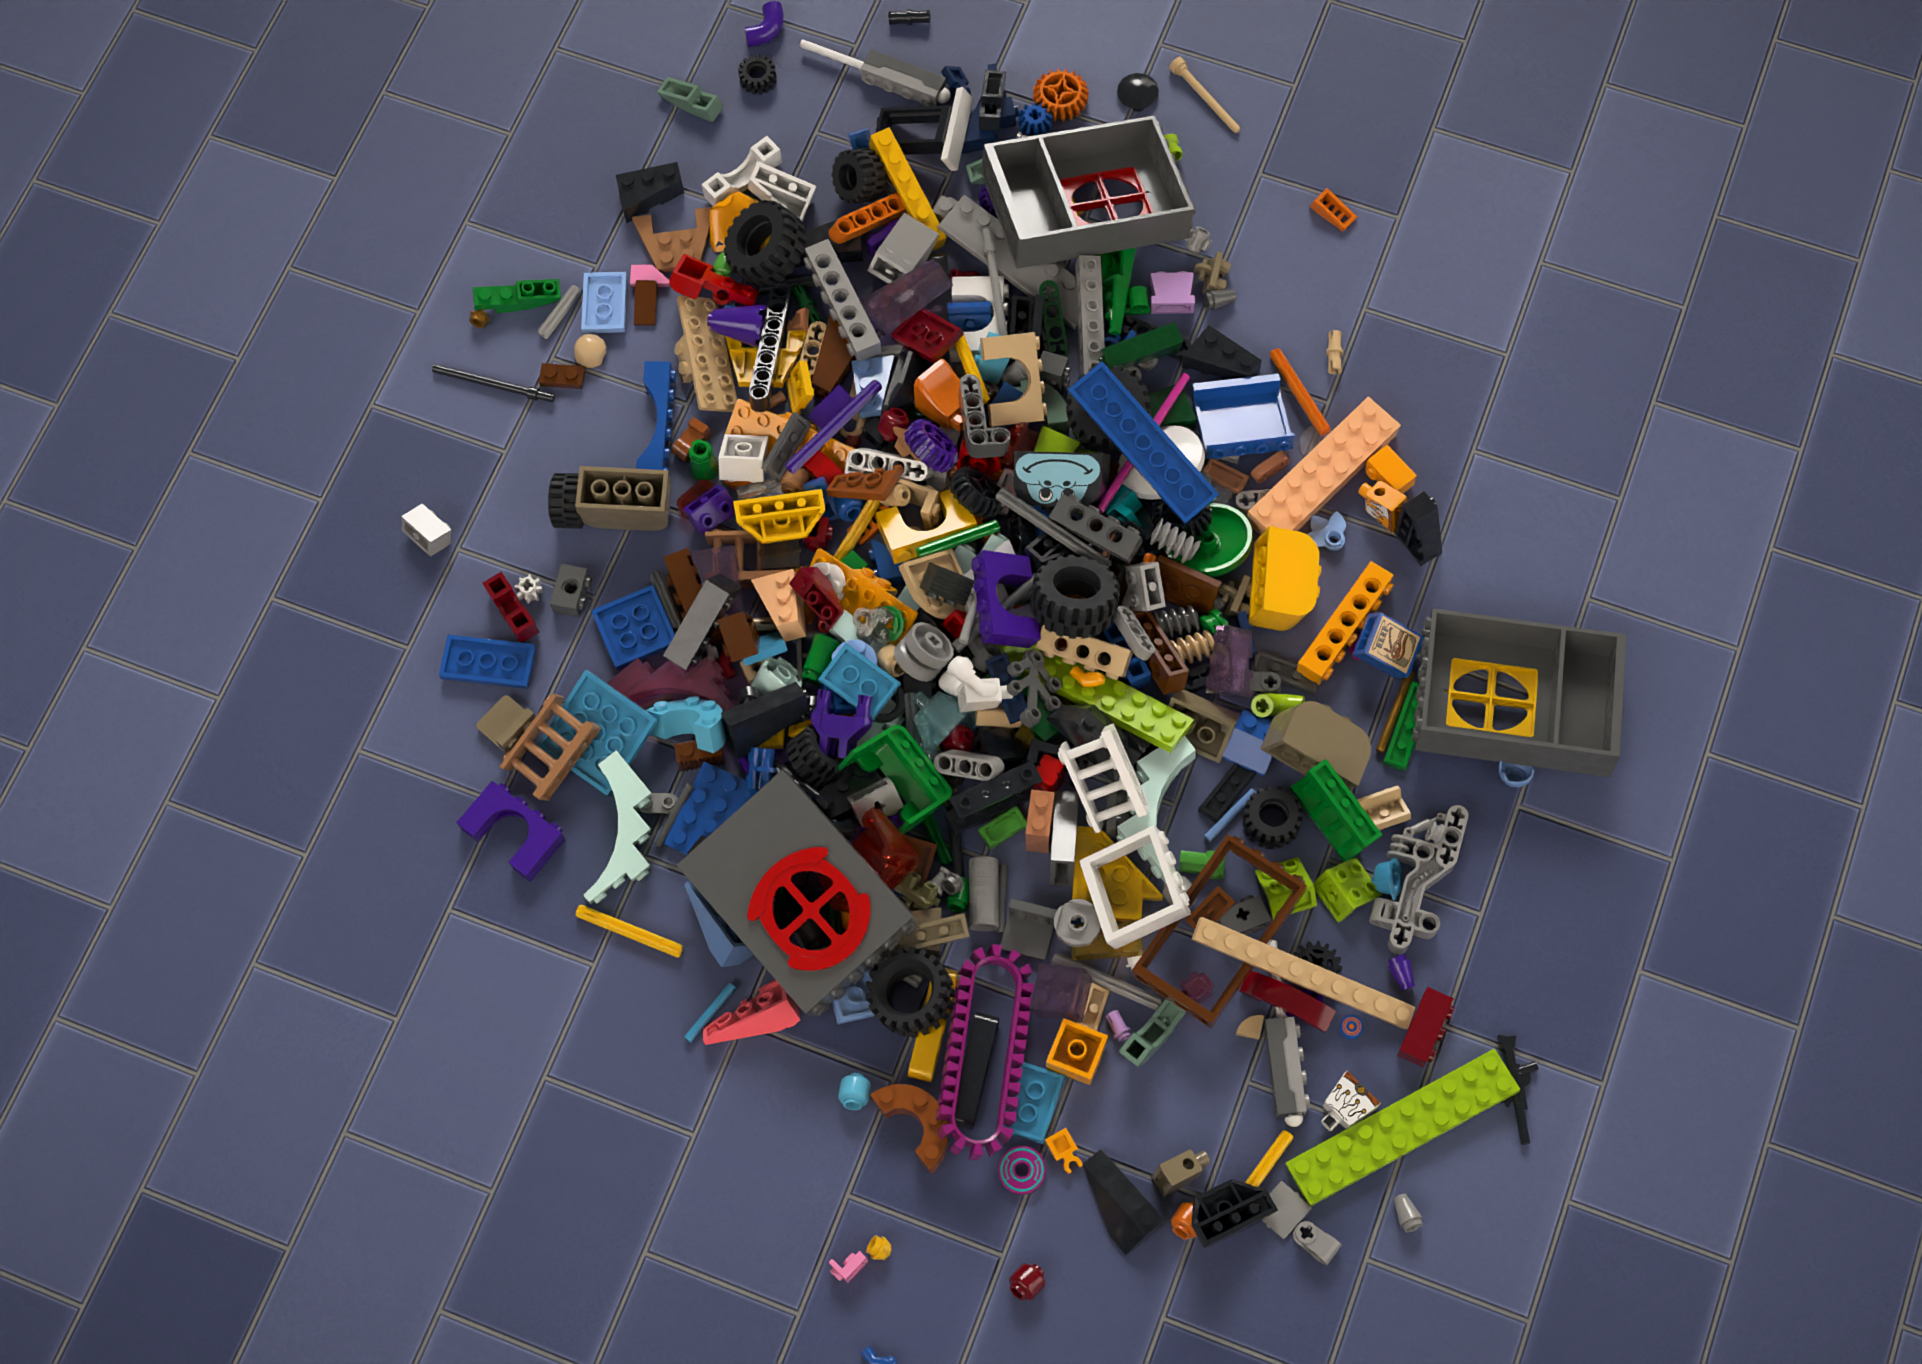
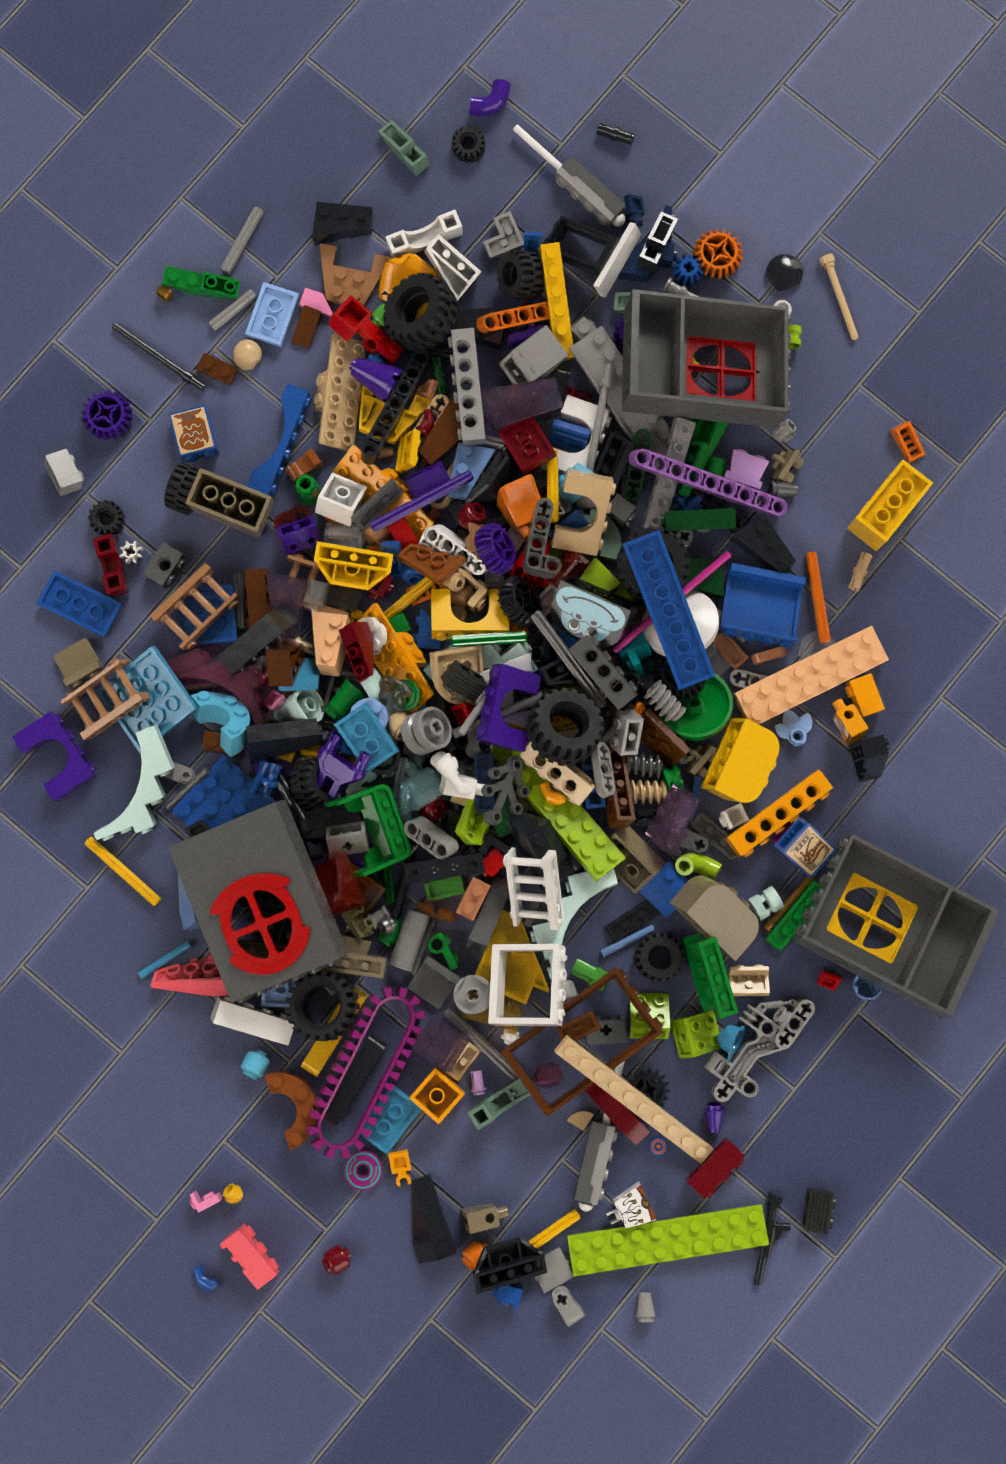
camera: 10 degrees right, 15 degrees up
none -> dark purple gear [81,389,133,441]
none -> black tyre [88,500,125,536]
none -> medium nougat fence [150,563,240,651]
none -> brick [168,405,219,463]
none -> white wedge [210,996,294,1045]
none -> coral wedge [220,1223,279,1290]
none -> light grey axle [221,206,263,274]
none -> bright pink tile [263,689,286,711]
none -> clear brick [303,579,330,611]
none -> clear orange slope [415,901,456,922]
none -> dark red arm [416,409,434,436]
none -> green plate [428,932,460,970]
none -> medium nougat head [447,583,476,608]
none -> lime bracket [455,799,489,845]
none -> light grey plate [483,211,524,261]
none -> blue brick [492,1283,523,1310]
none -> medium lavender beam [629,449,787,516]
none -> white bracket [719,803,749,830]
none -> light aqua wheel [748,886,784,921]
none -> pearl dark grey brick [802,1188,836,1234]
none -> red slope [817,968,842,991]
none -> yellow brick [847,460,933,551]

